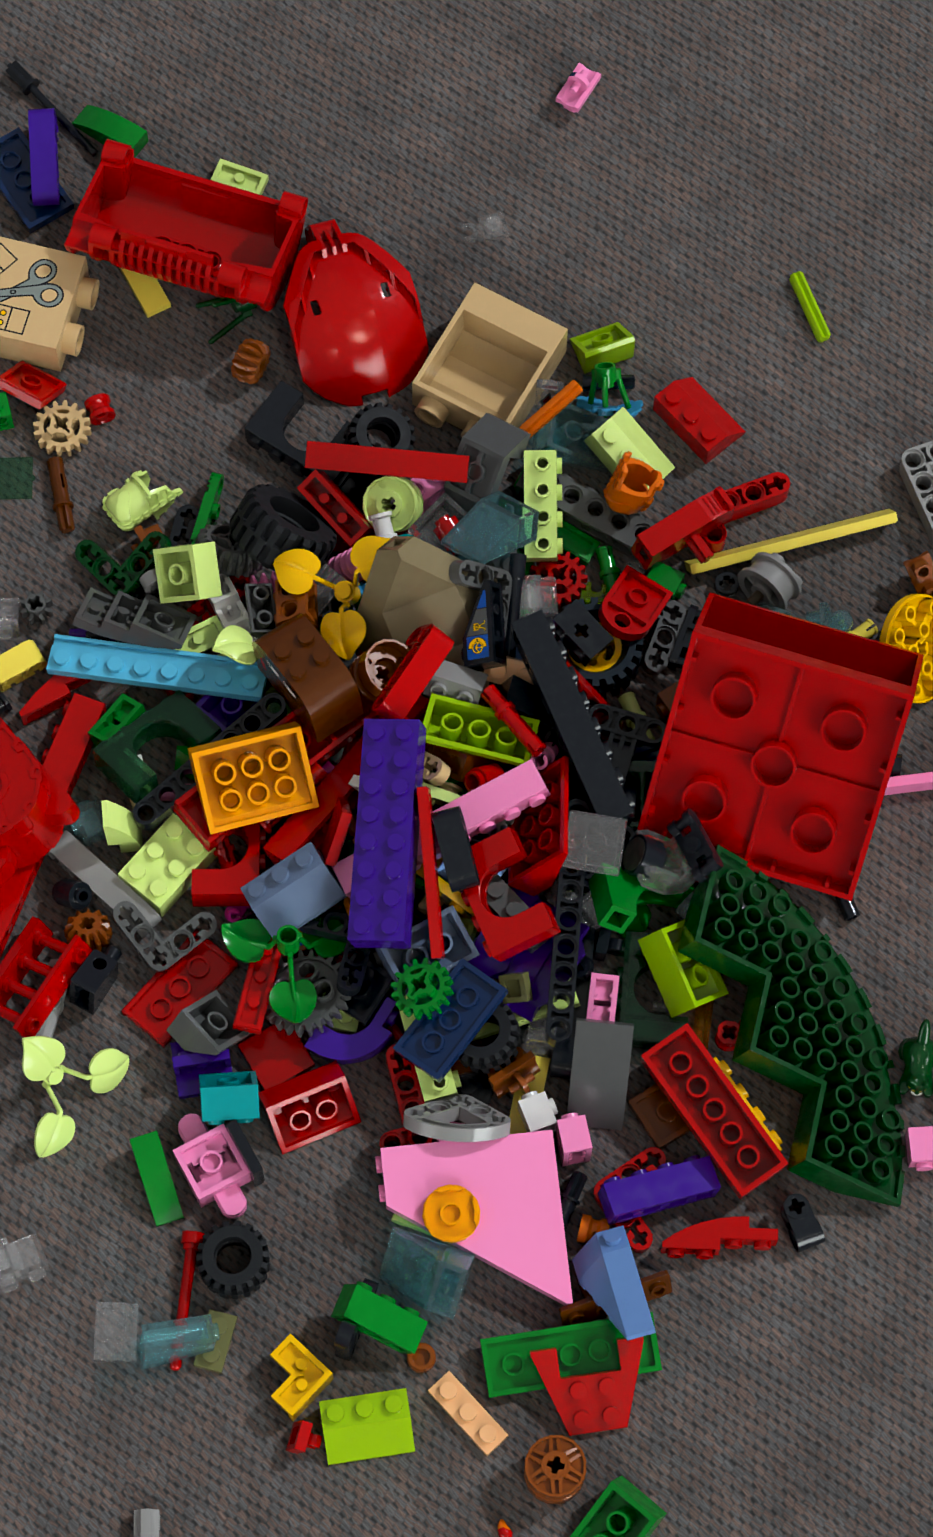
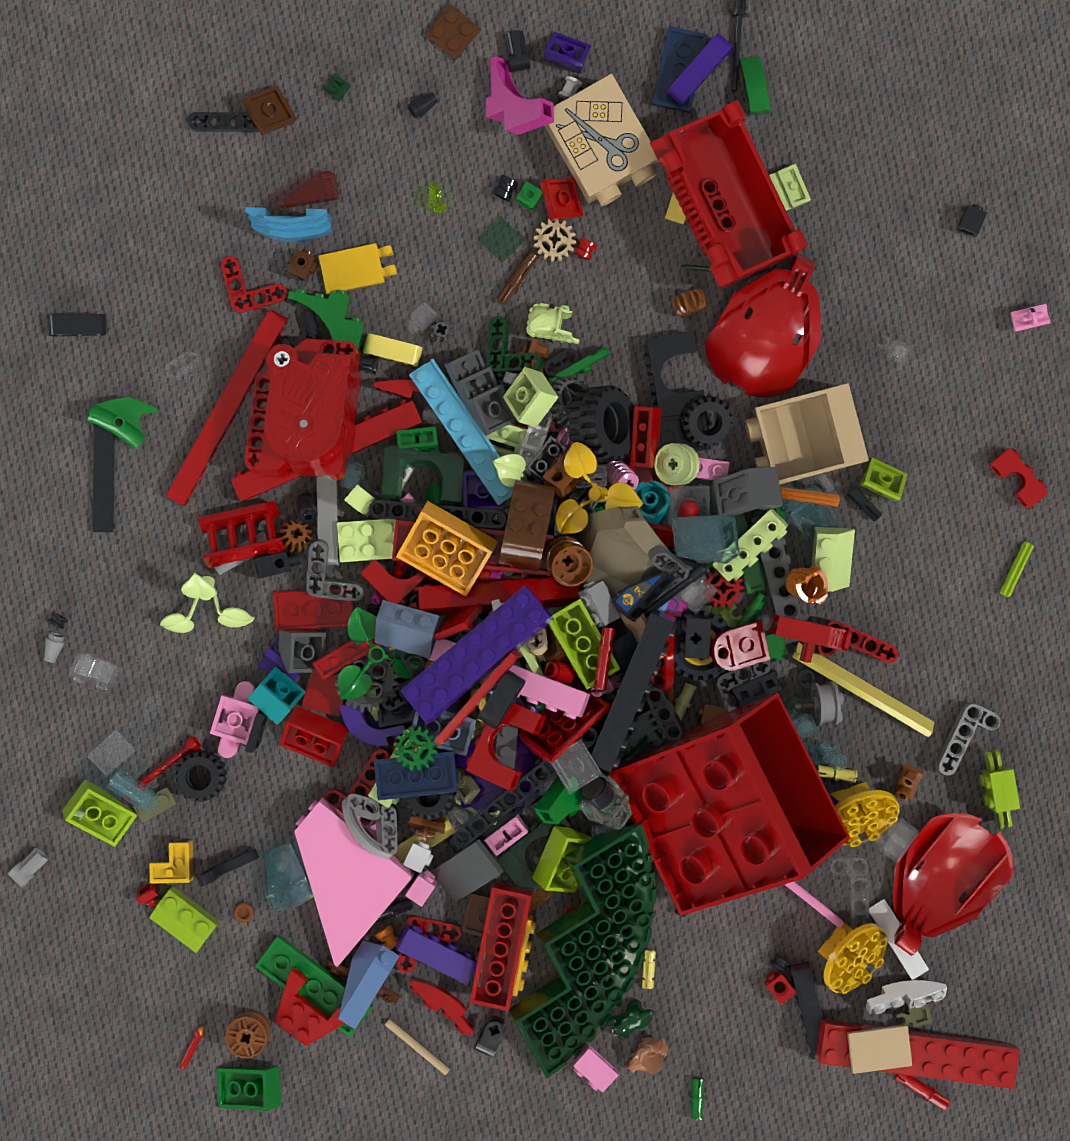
camera: 45 degrees right, 20 degrees up
green slope [129,1131,184,1227] -> none
red tile [305,441,470,483] -> none
green brick [331,1281,428,1354] -> none
white bush [368,511,398,539] -> none
red beam [372,624,454,719] -> none
light orange tile [422,1184,480,1243] -> none
light nougat plate [428,1371,509,1456] -> none
green plant [576,362,643,418] -> none
red slope [653,377,746,464] -> none
black plate [667,808,724,883] -> none
red bush [715,1020,740,1052] -> none
none -> lime slope [62,779,138,847]
none -> tan bar [385,1019,450,1075]
none -> light yellow axle [642,950,656,989]
none -> black brick [956,204,988,237]
none -> red arch [988,448,1048,509]

